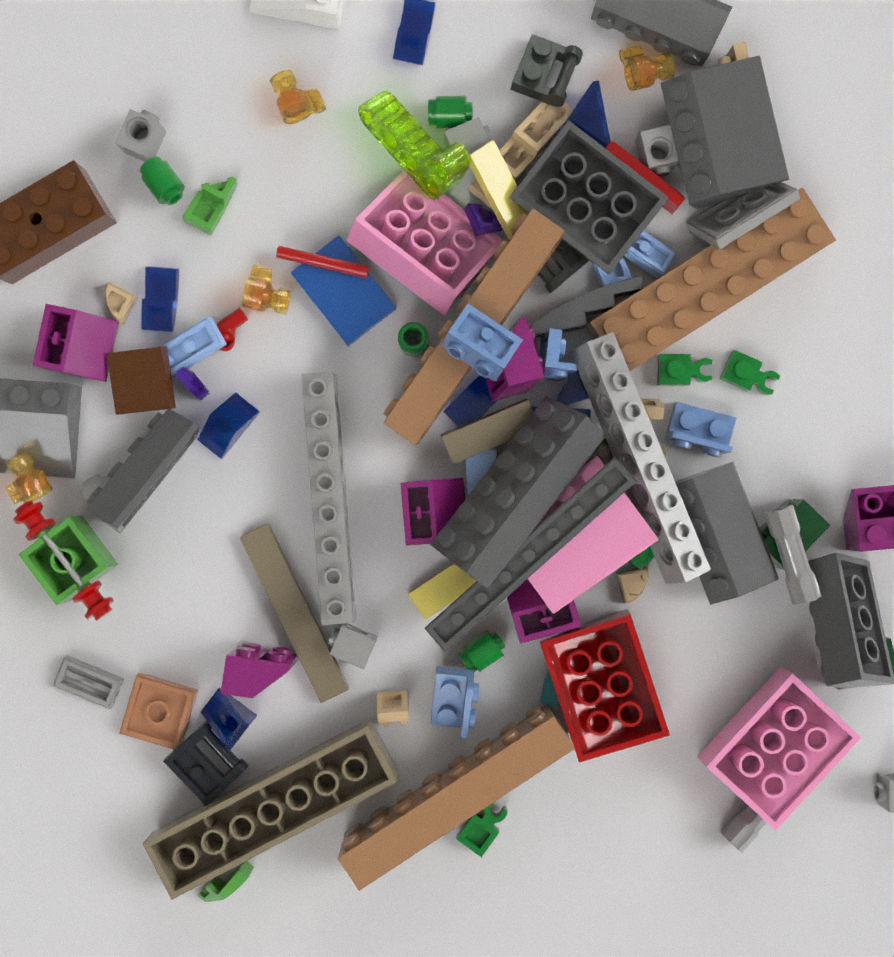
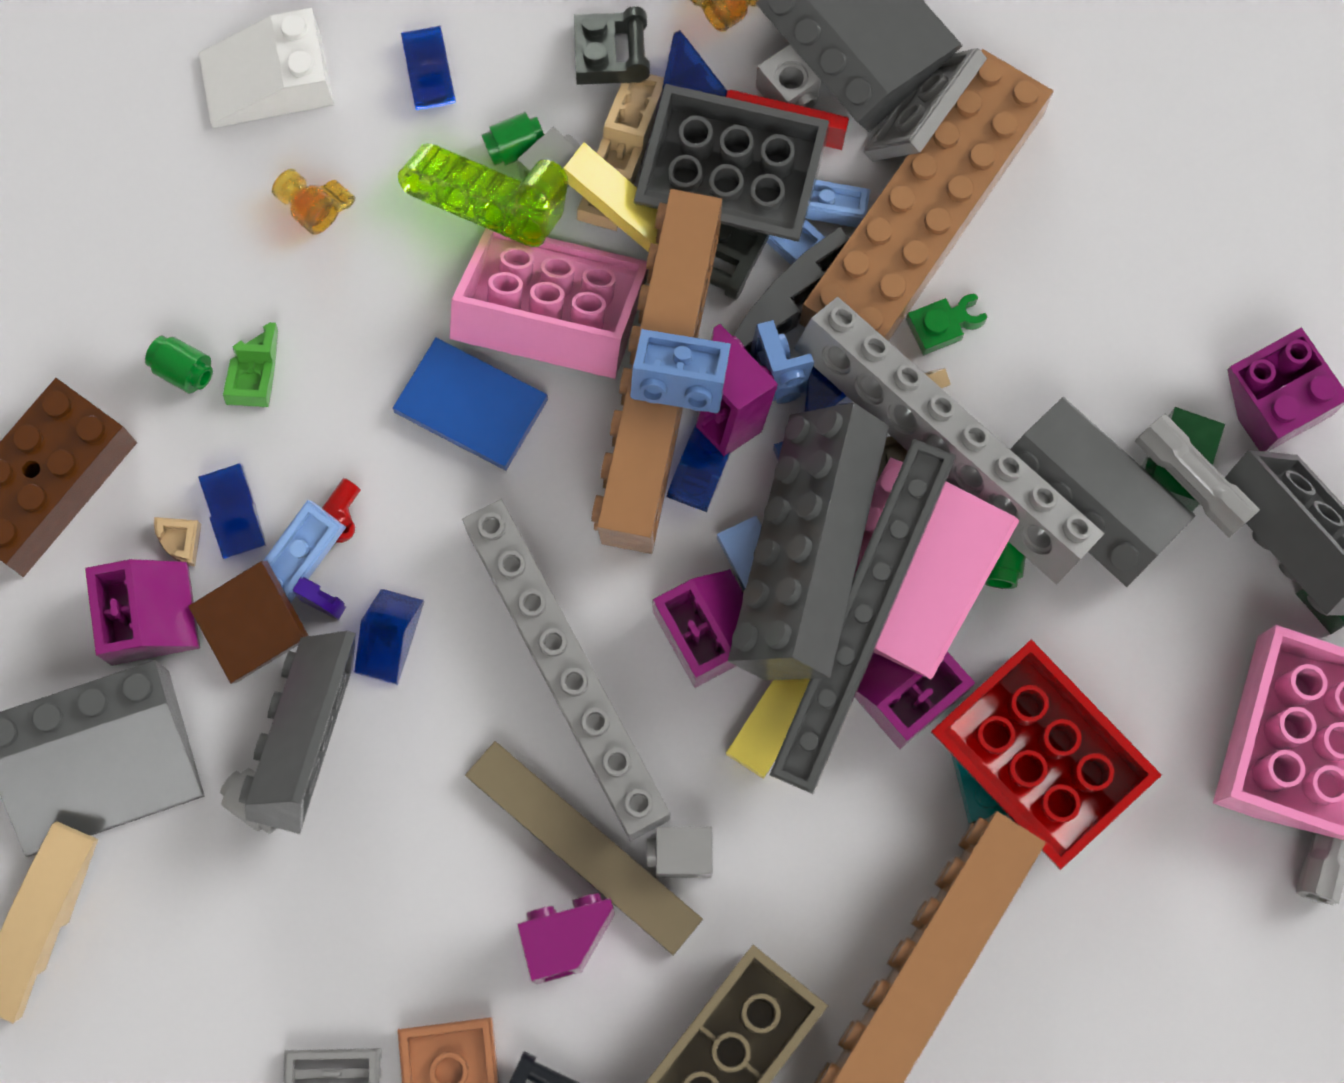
camera: 25 degrees left, 15 degrees down
clear yellow piece [4,452,53,504] -> none
bright green brick [13,500,119,621] -> none
light grey brick [115,109,166,162] -> none
clear blue slope [201,688,257,750] -> none
clear yellow piece [242,264,291,315] -> none
red bar [276,246,370,279] -> none
tan tile [377,690,409,728] -> none
green brick [398,322,429,357] -> none
medium blue bracket [431,666,479,739] -> none
dark tan tile [441,398,533,464] -> none
green plate [456,803,508,858] -> none
green brick [458,630,506,672] -> none
dark purple tile [464,204,503,236] -> none
tan tile [616,567,649,604] -> none
medium blue bracket [665,402,736,458] -> none
green plate [720,350,780,395] -> none

